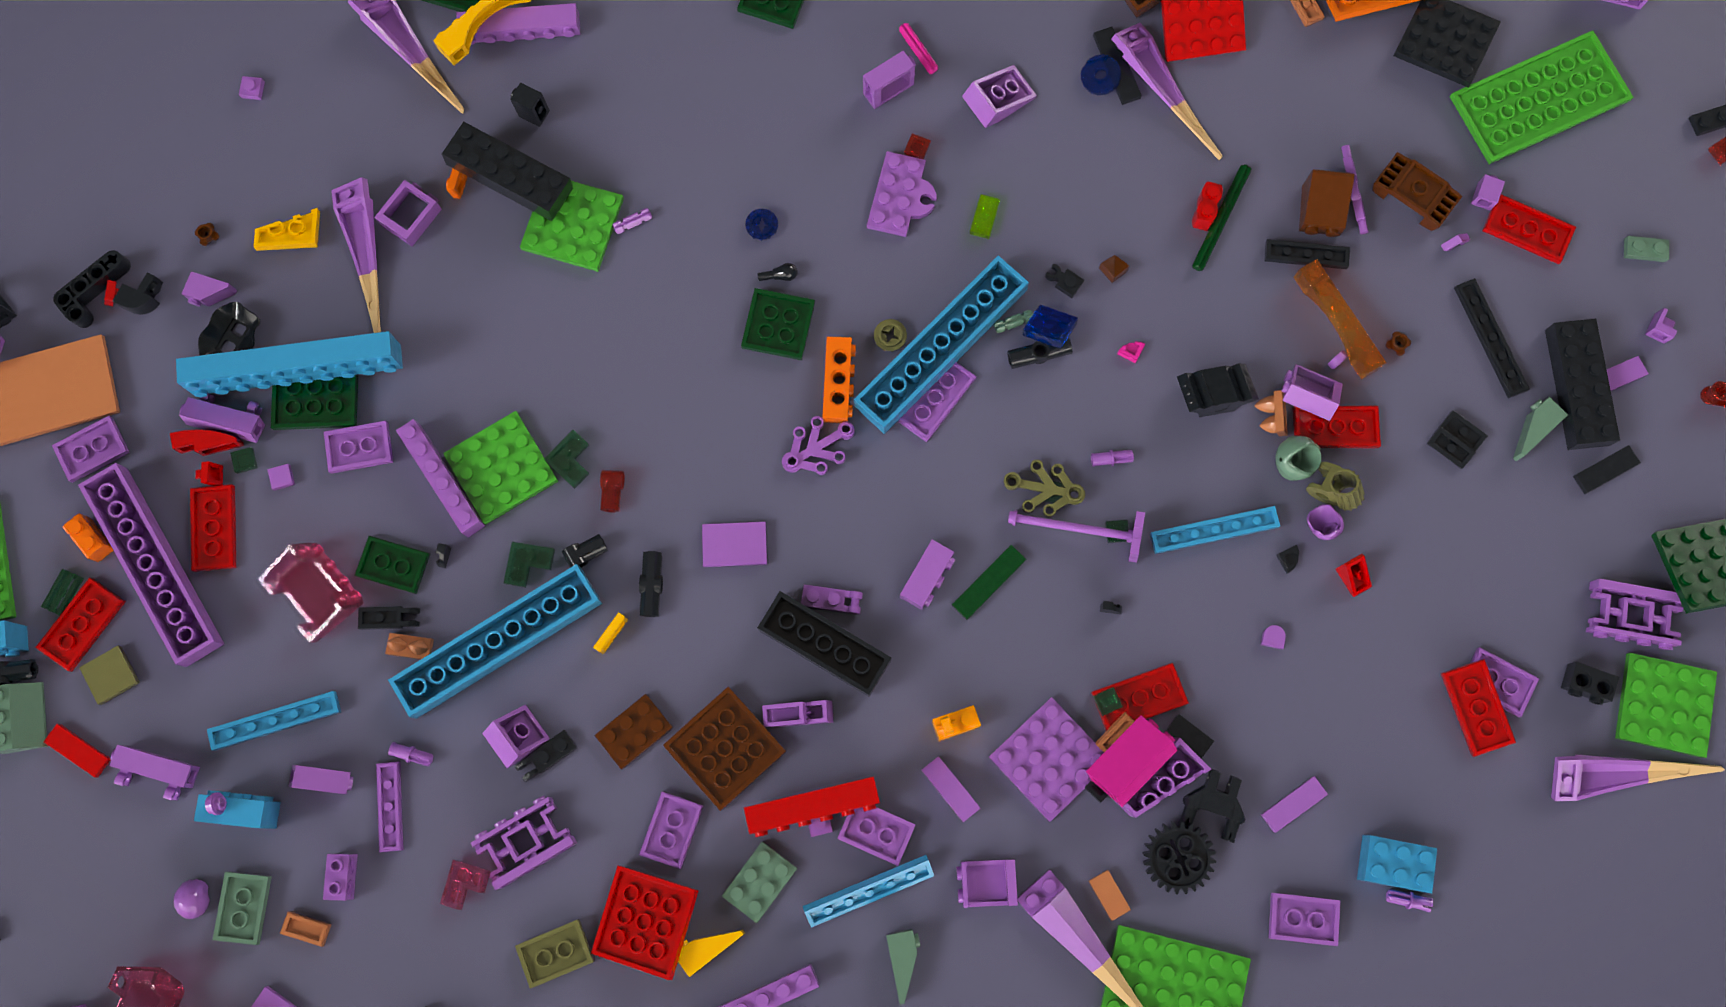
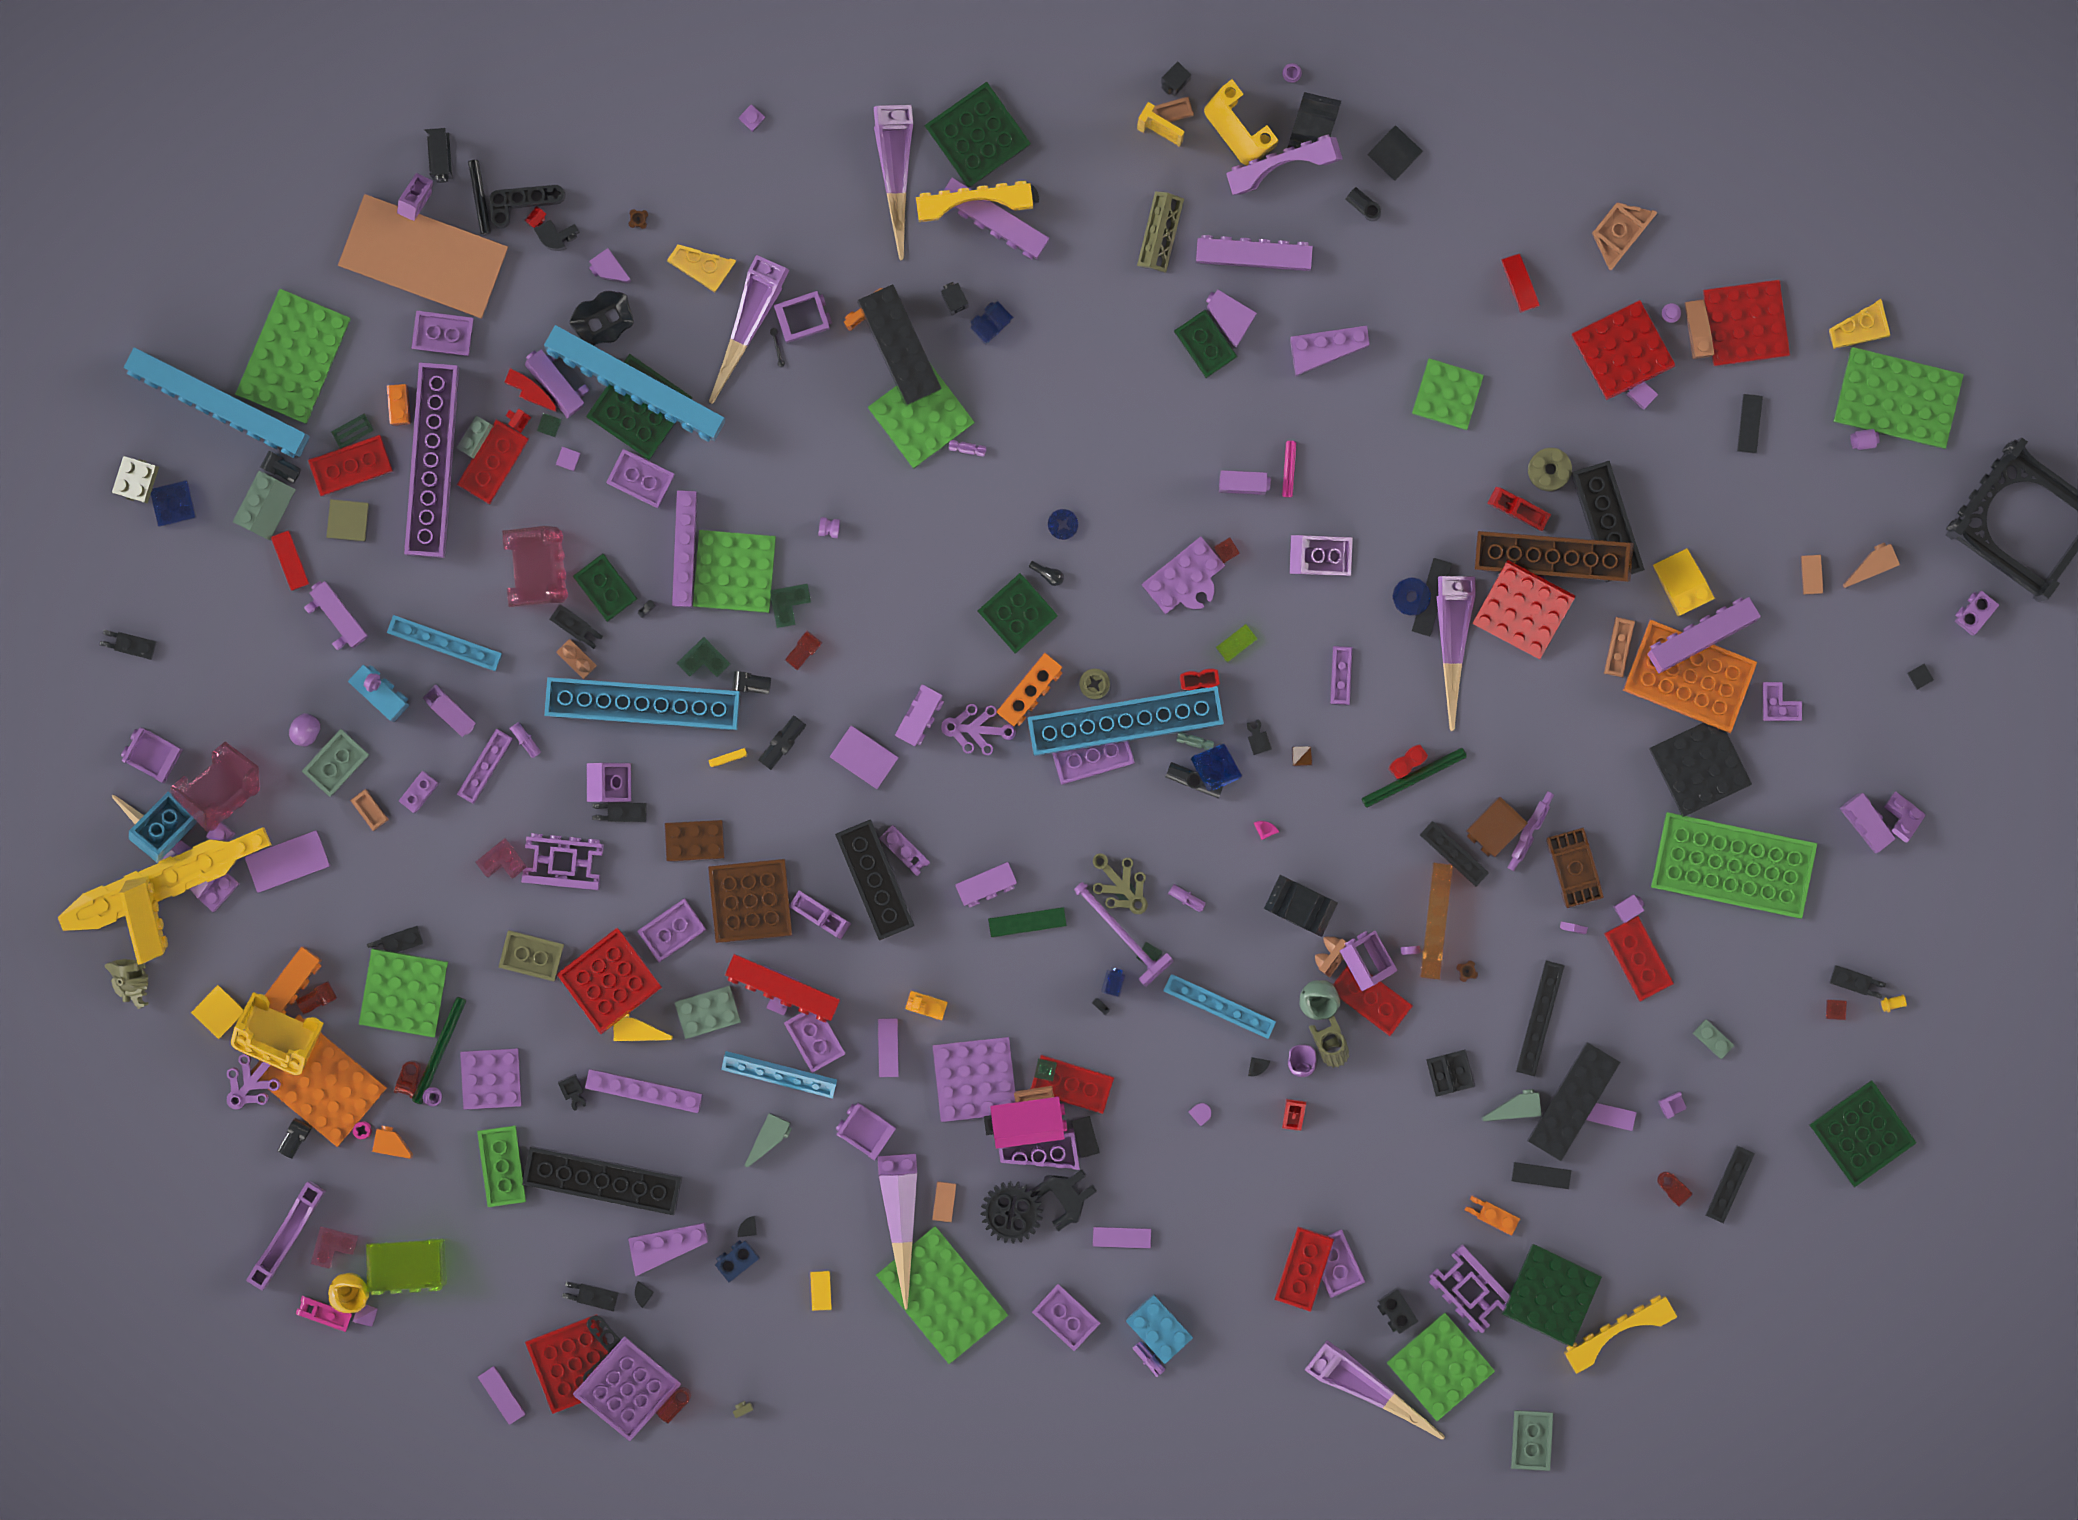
camera: 35 degrees right, 10 degrees up
none -> sand green plate [456,416,493,459]
none -> black axle [468,159,491,235]
none -> black hinge [770,328,785,367]
none -> medium lavender wheel [818,517,840,538]
none -> medium lavender wedge [895,684,944,747]
none -> clear blue brick [970,301,1014,345]
none -> clear blue brick [1101,967,1125,997]
none -> red brick [1179,669,1220,691]
none -> medium lavender tile [1330,646,1352,705]
none -> orange hinge [1465,1196,1520,1236]

